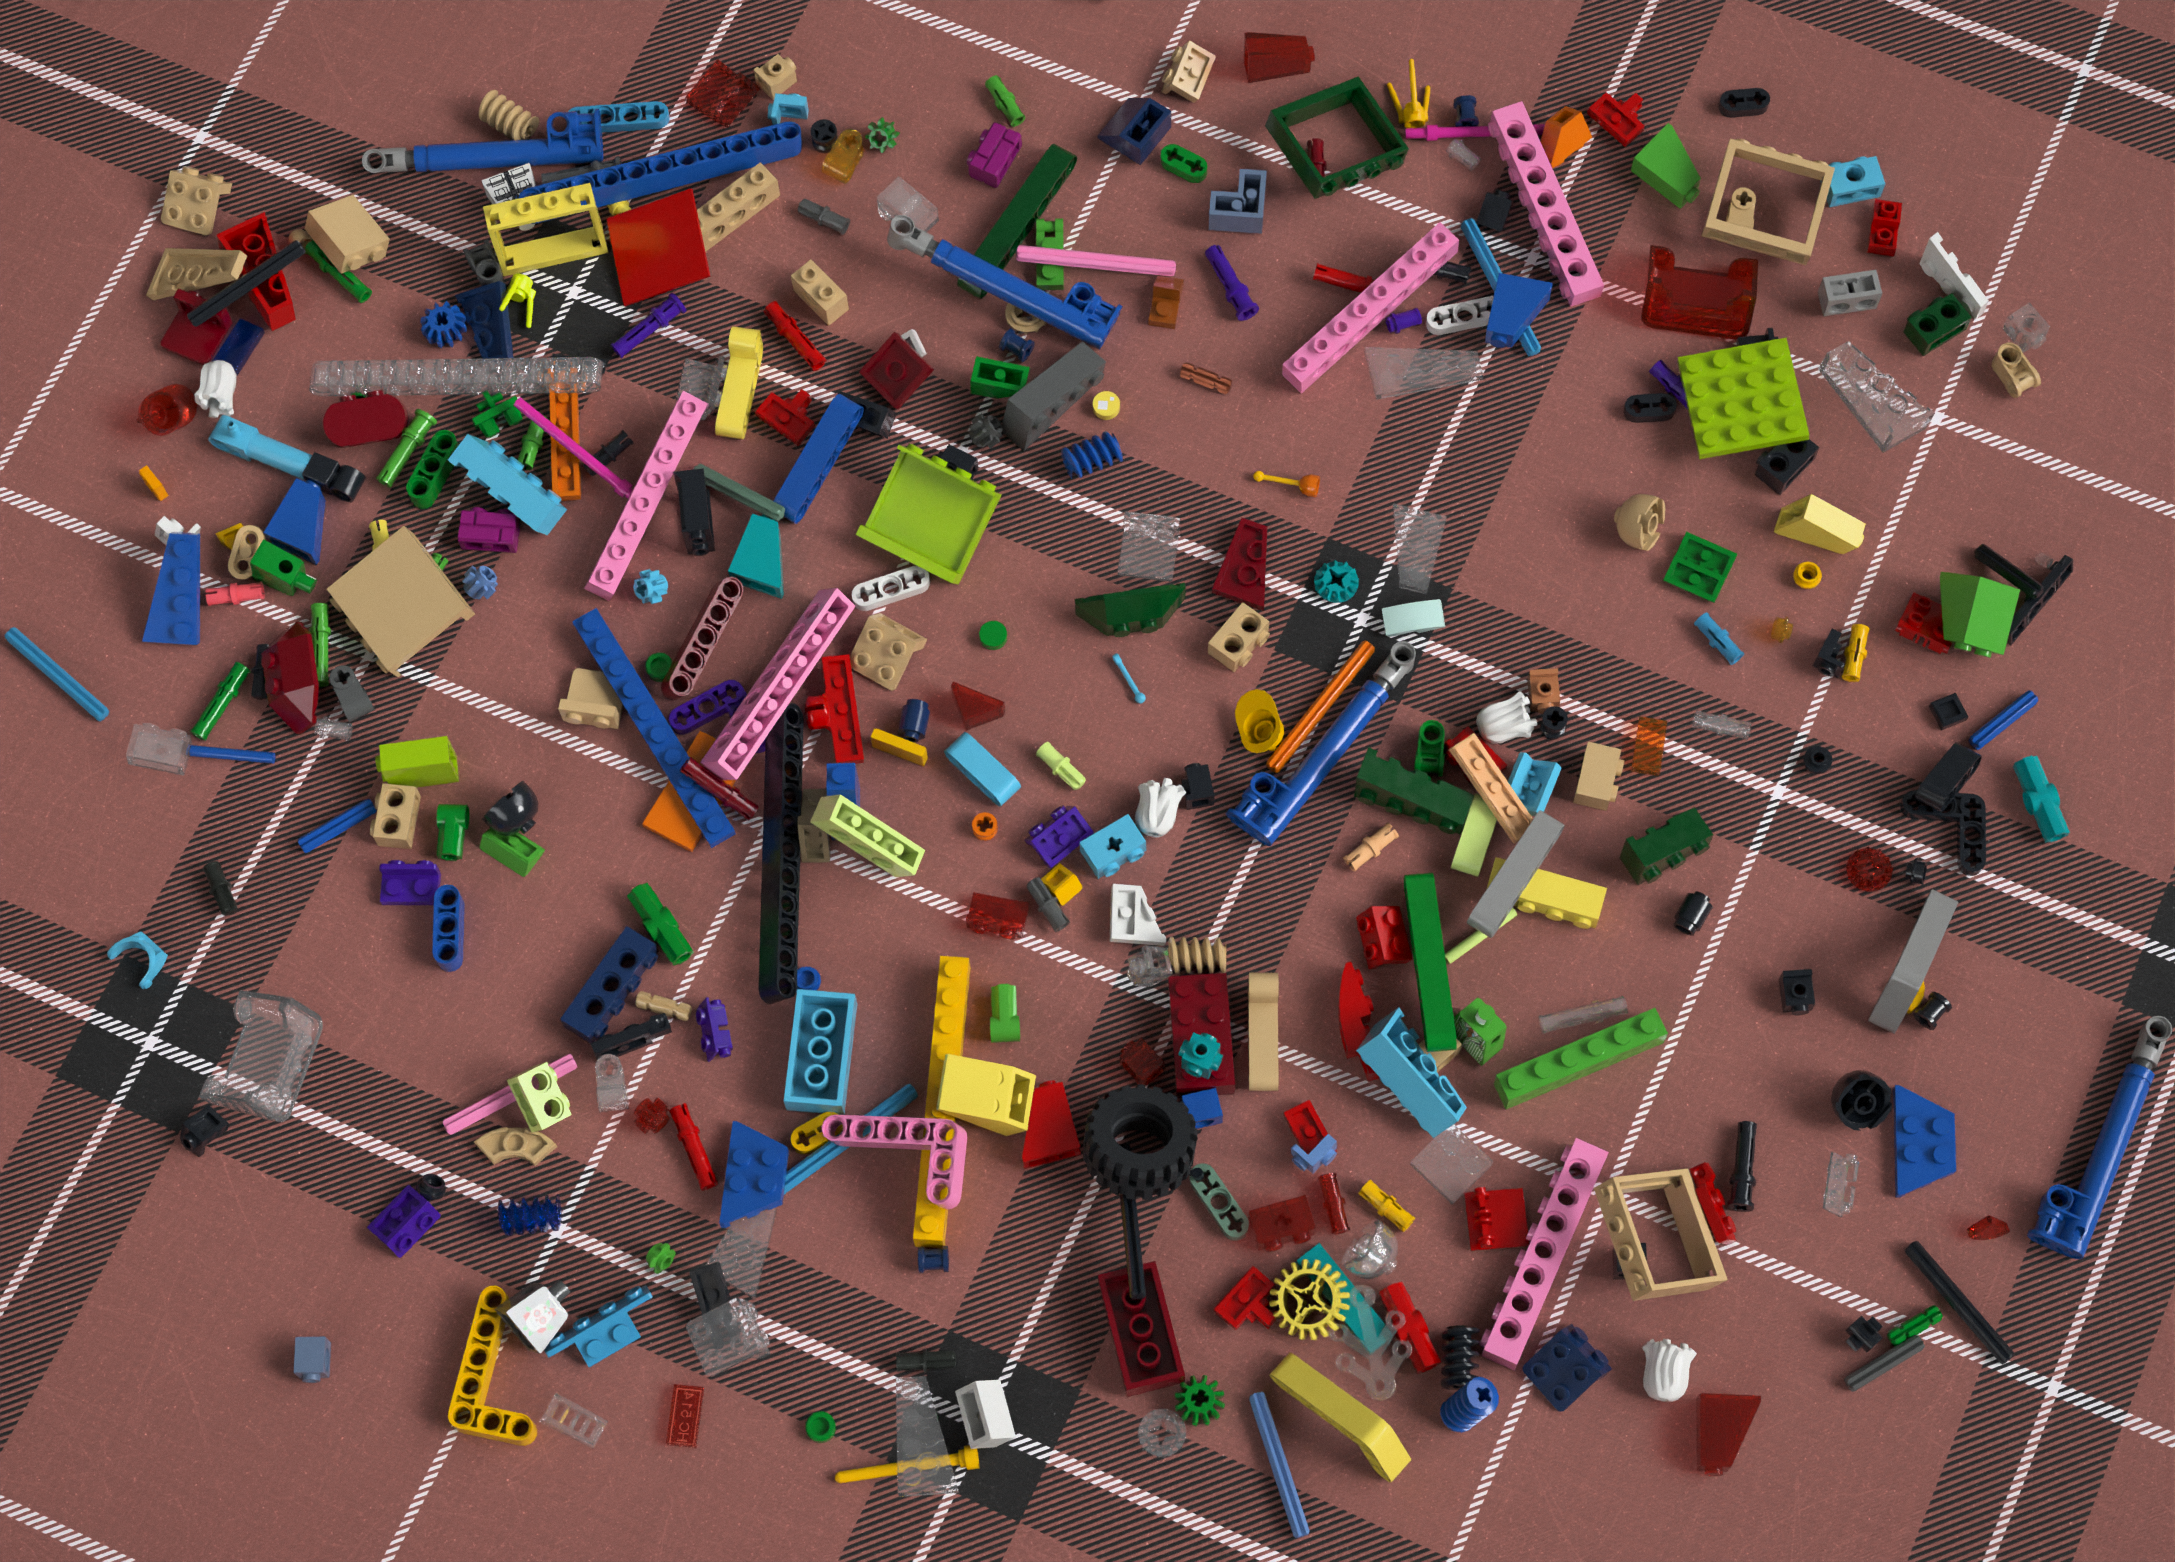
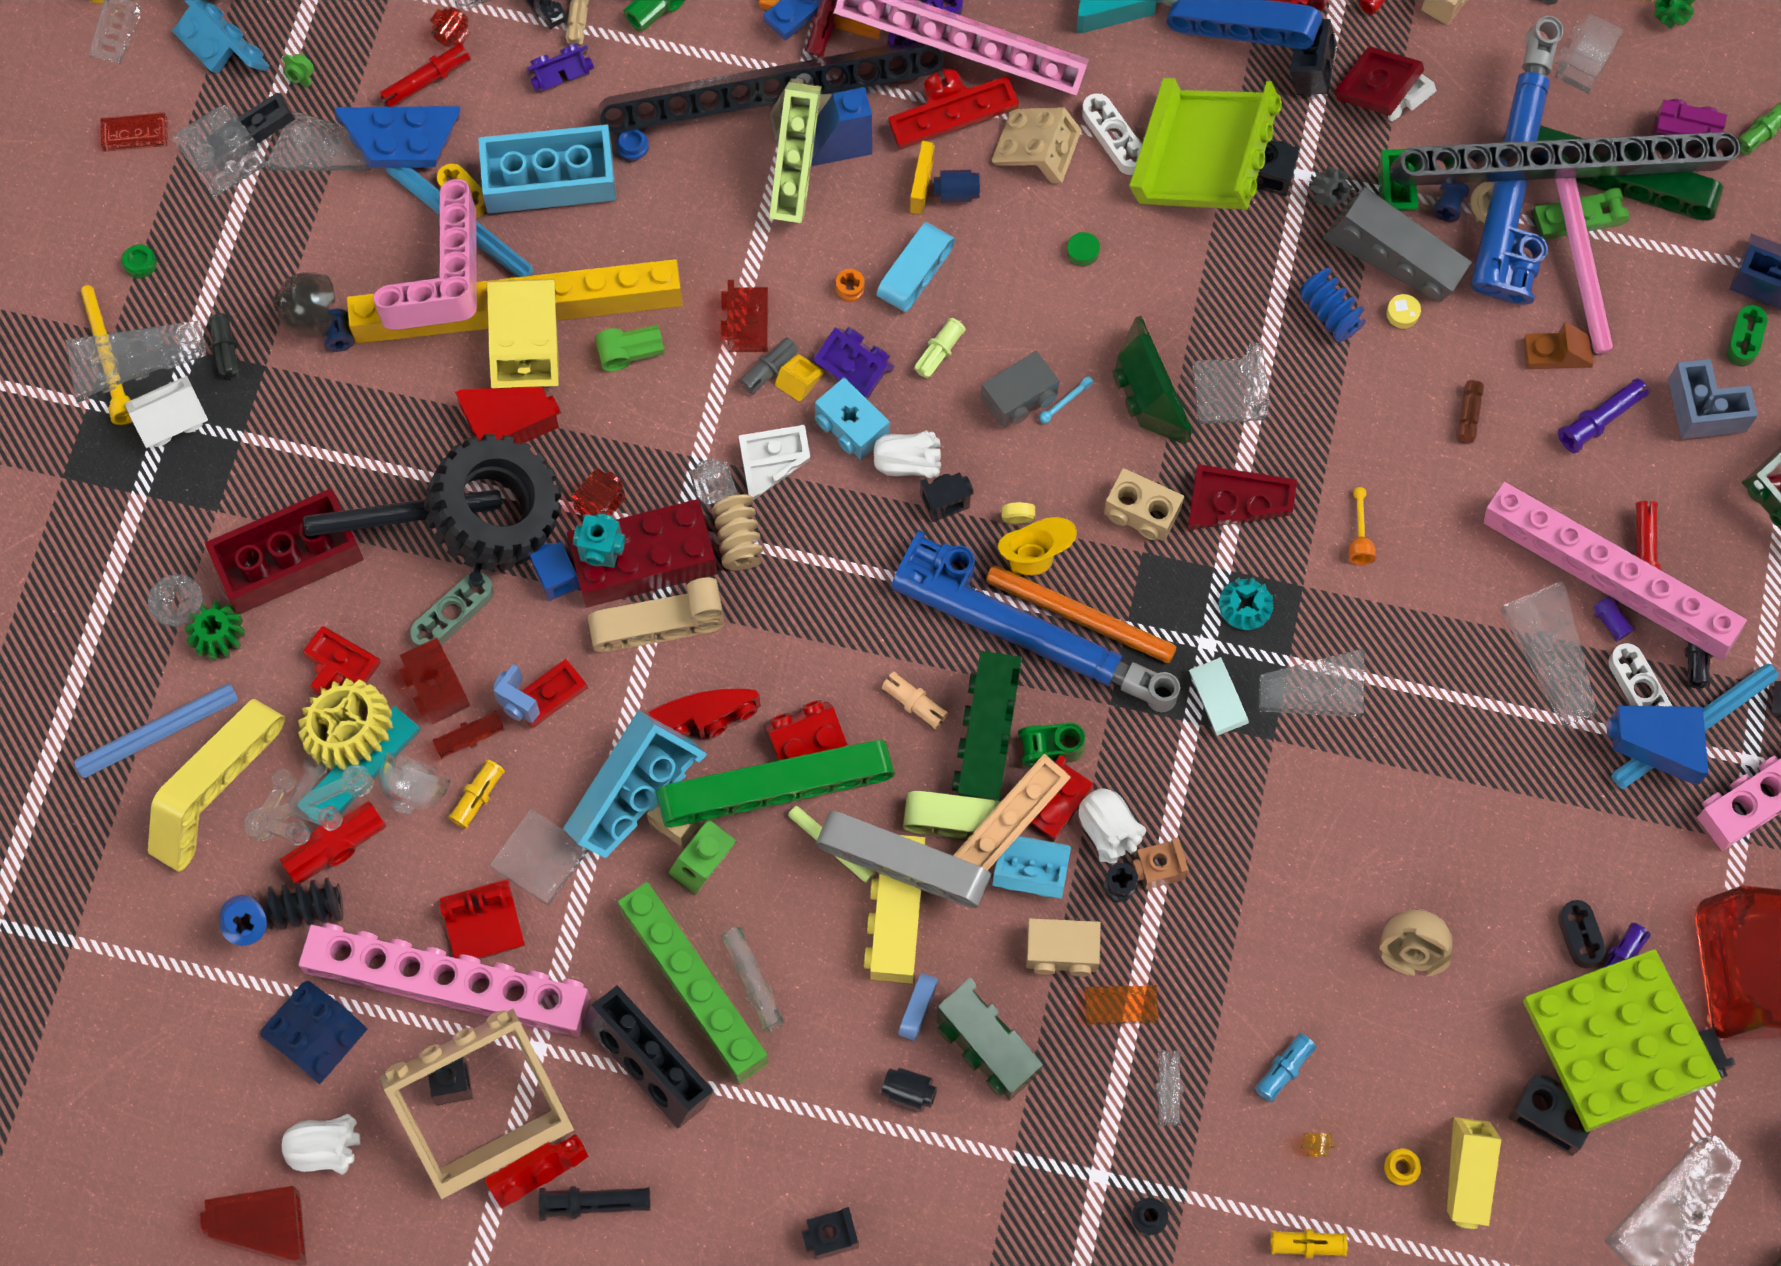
camera: 75 degrees right, 0 degrees up
clear red slope [951,681,1005,731] -> none
green slope [1663,531,1738,603] -> none
black bracket [1813,628,1845,678] -> none
none -> clear smoke cylinder [273,272,335,338]
none -> black brick [582,985,714,1129]
none -> medium blue beam [898,973,939,1041]
none -> dark grey brick [981,351,1059,428]
none -> light yellow tile [1002,502,1035,524]
none -> black beam [1390,132,1740,186]

